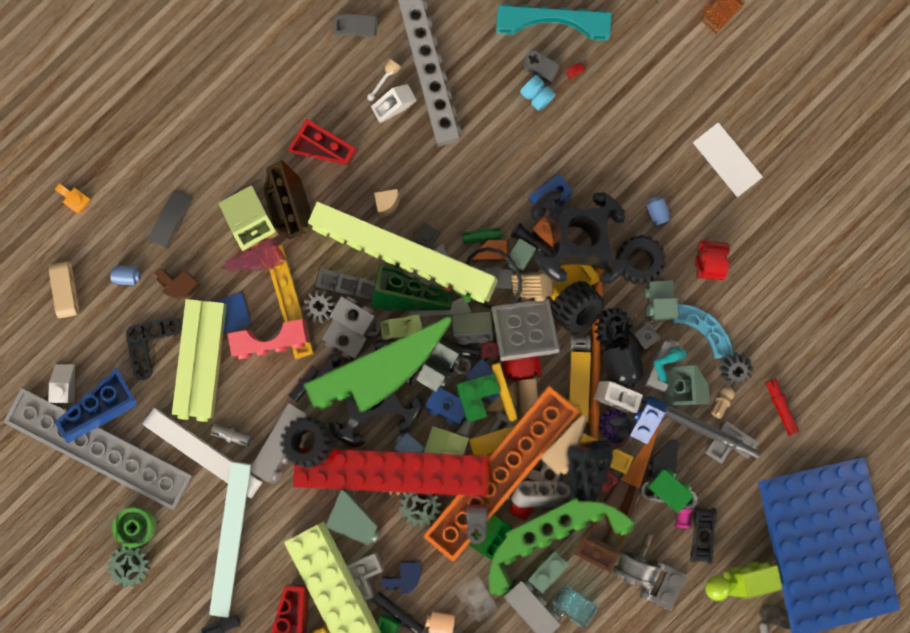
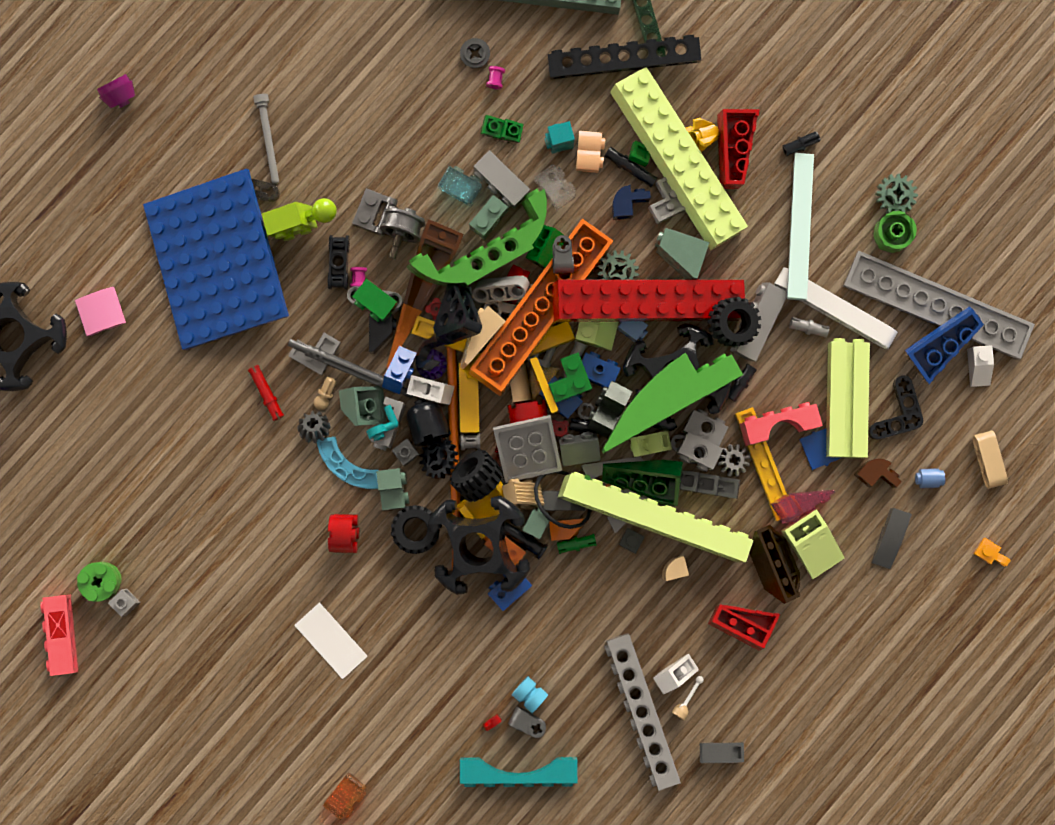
camera: 165 degrees right, 0 degrees up
medium blue brick [646,196,670,226] -> none

